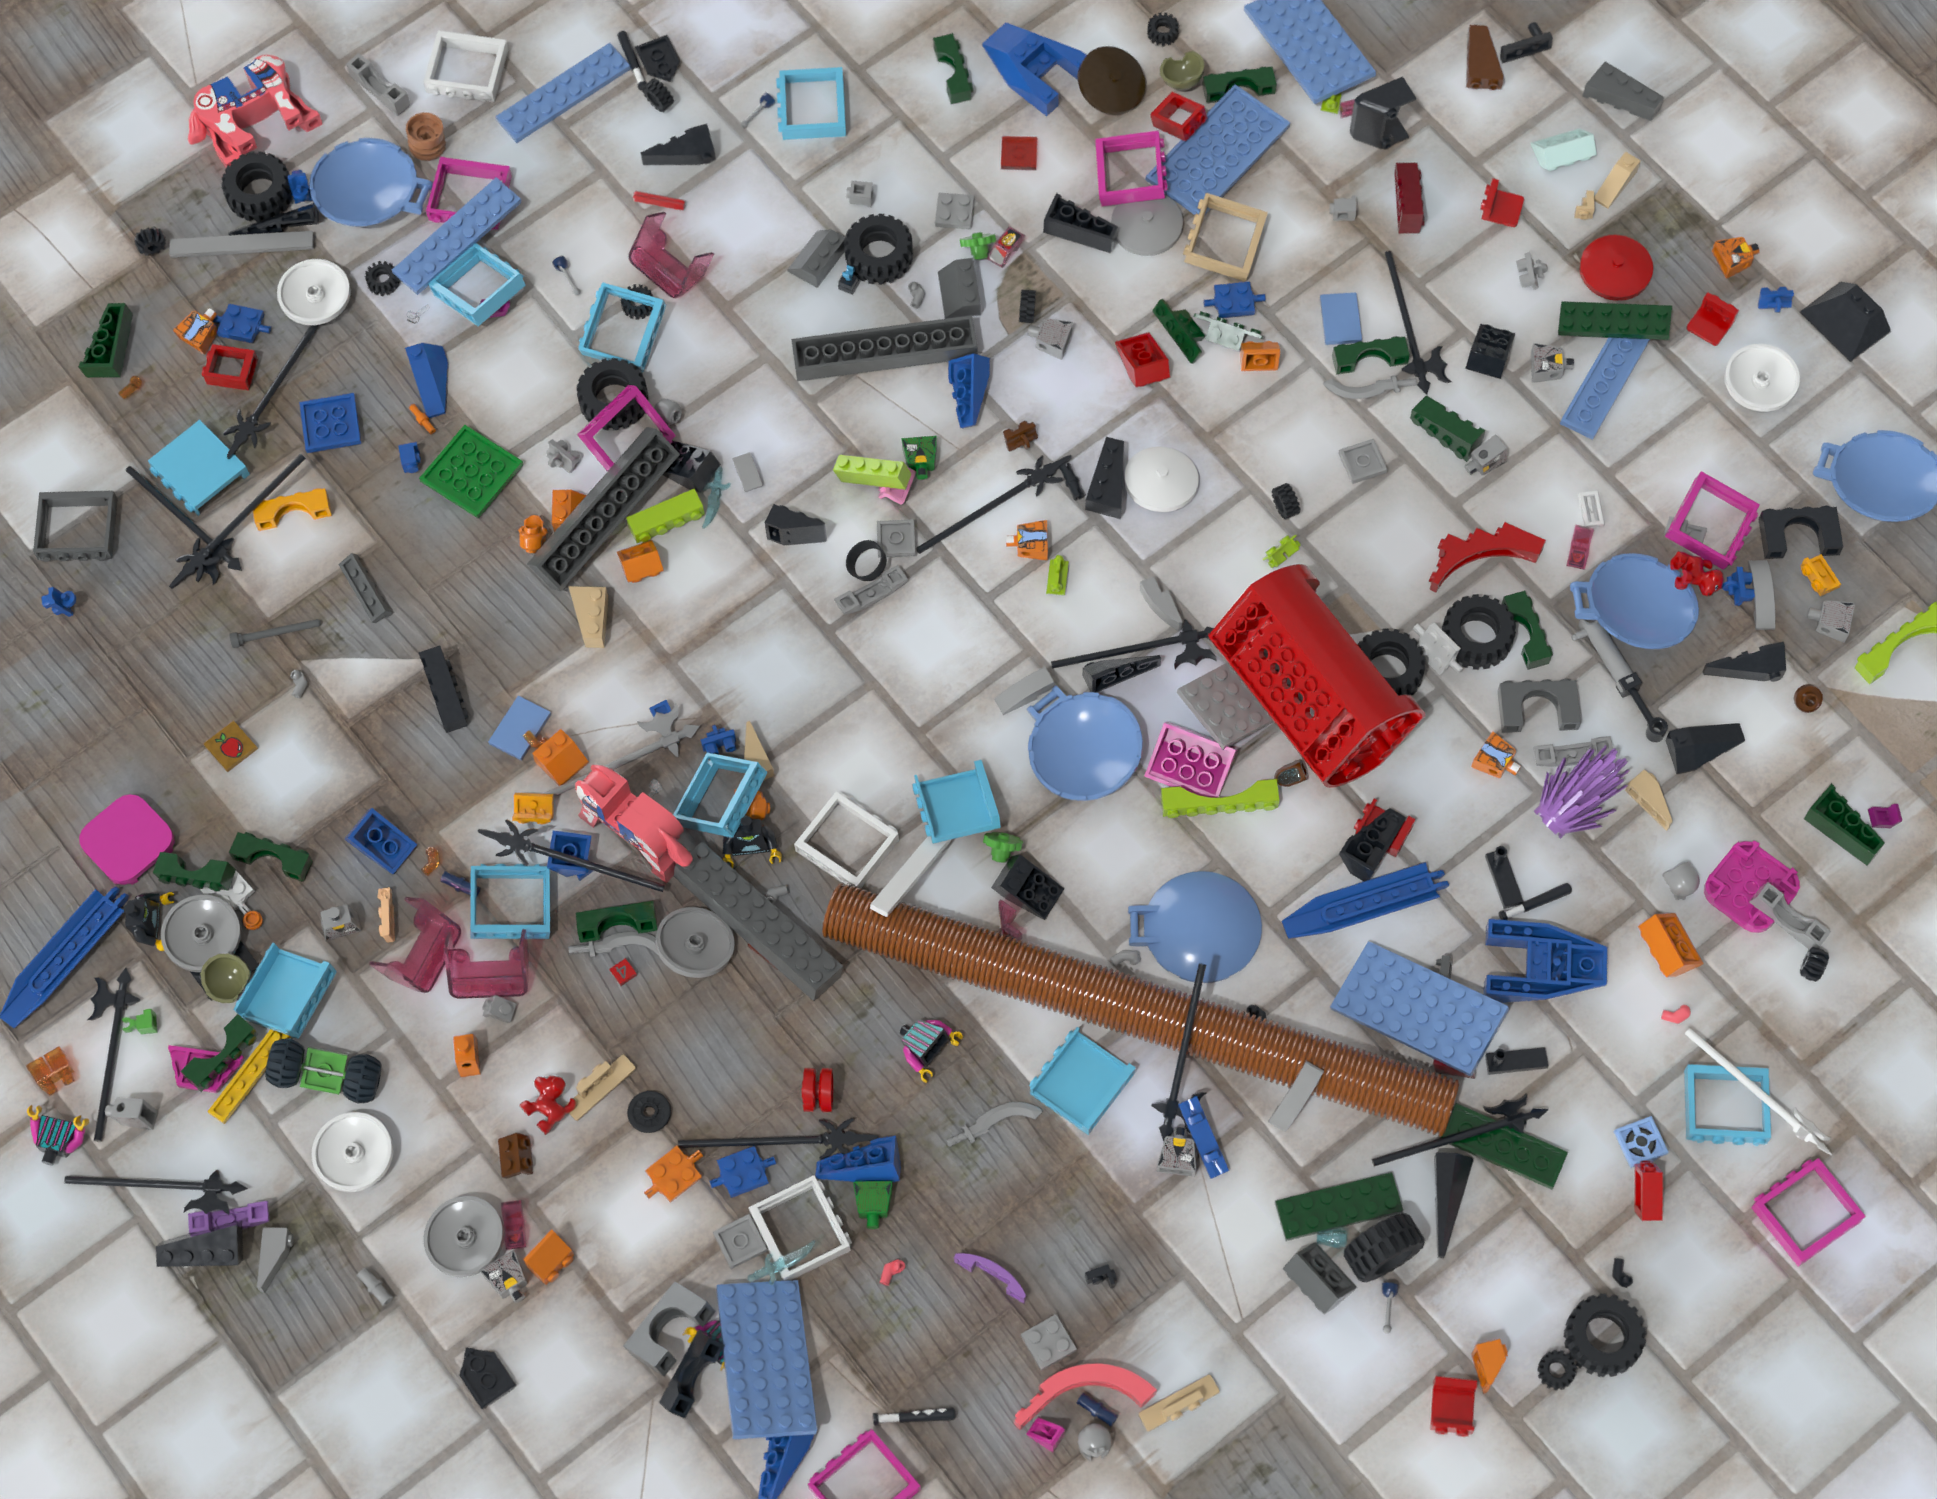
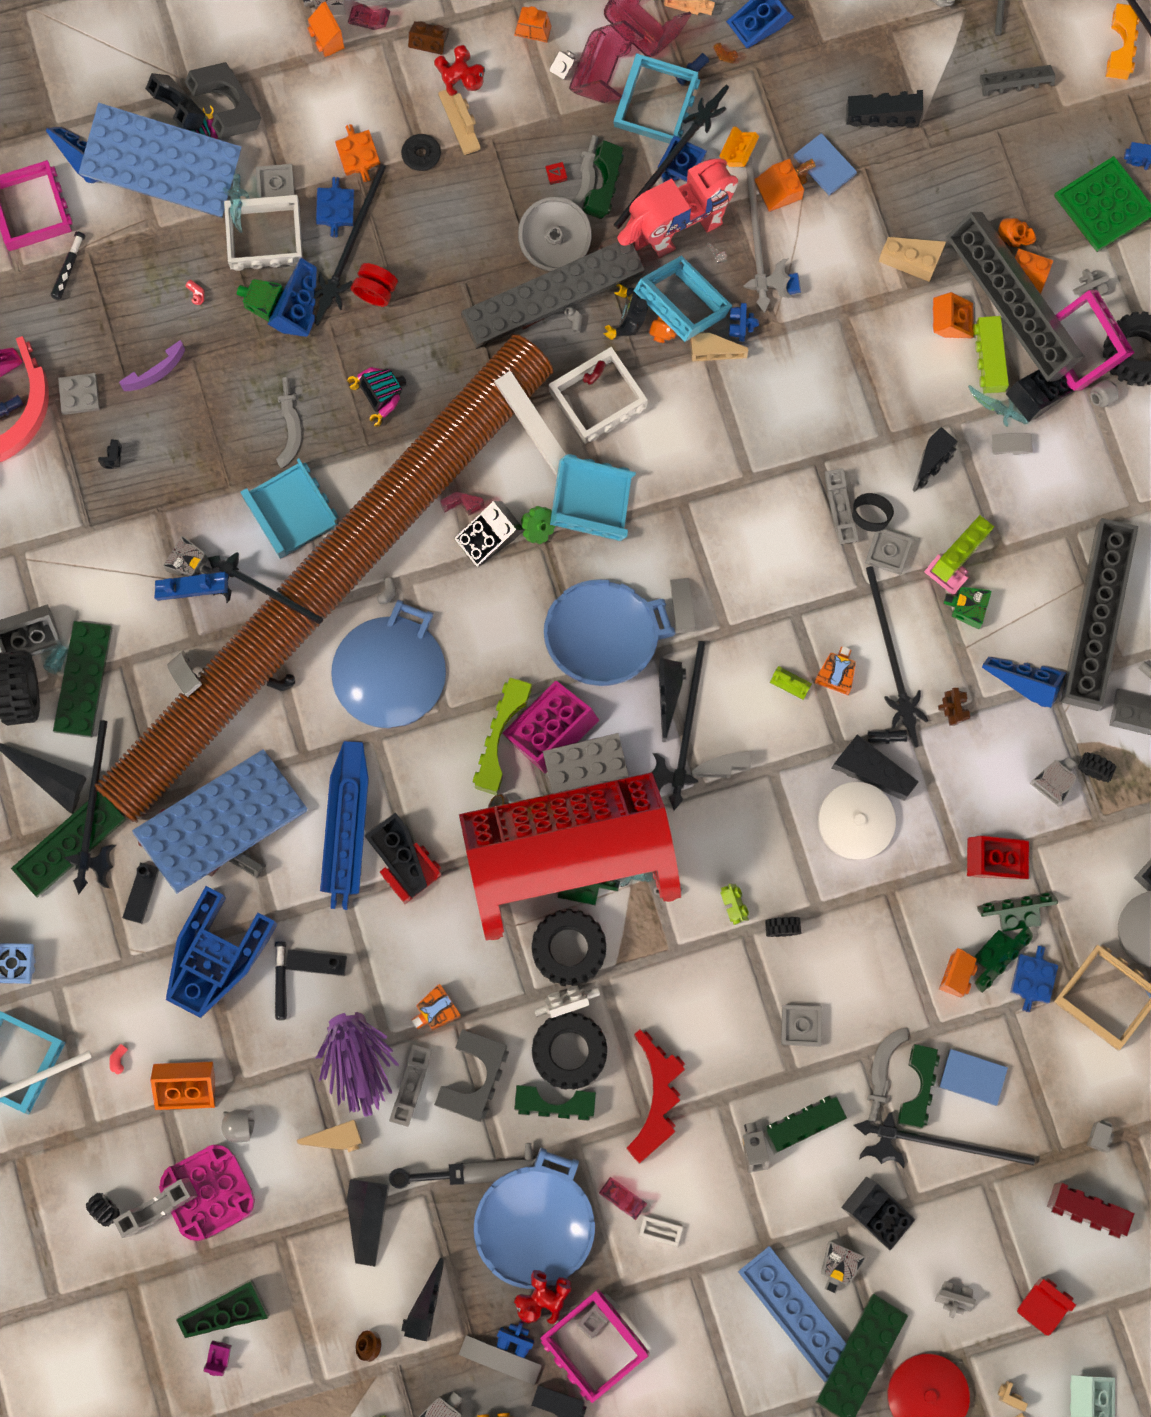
camera: 110 degrees right, 10 degrees up
none -> dark red arm [583,360,606,385]

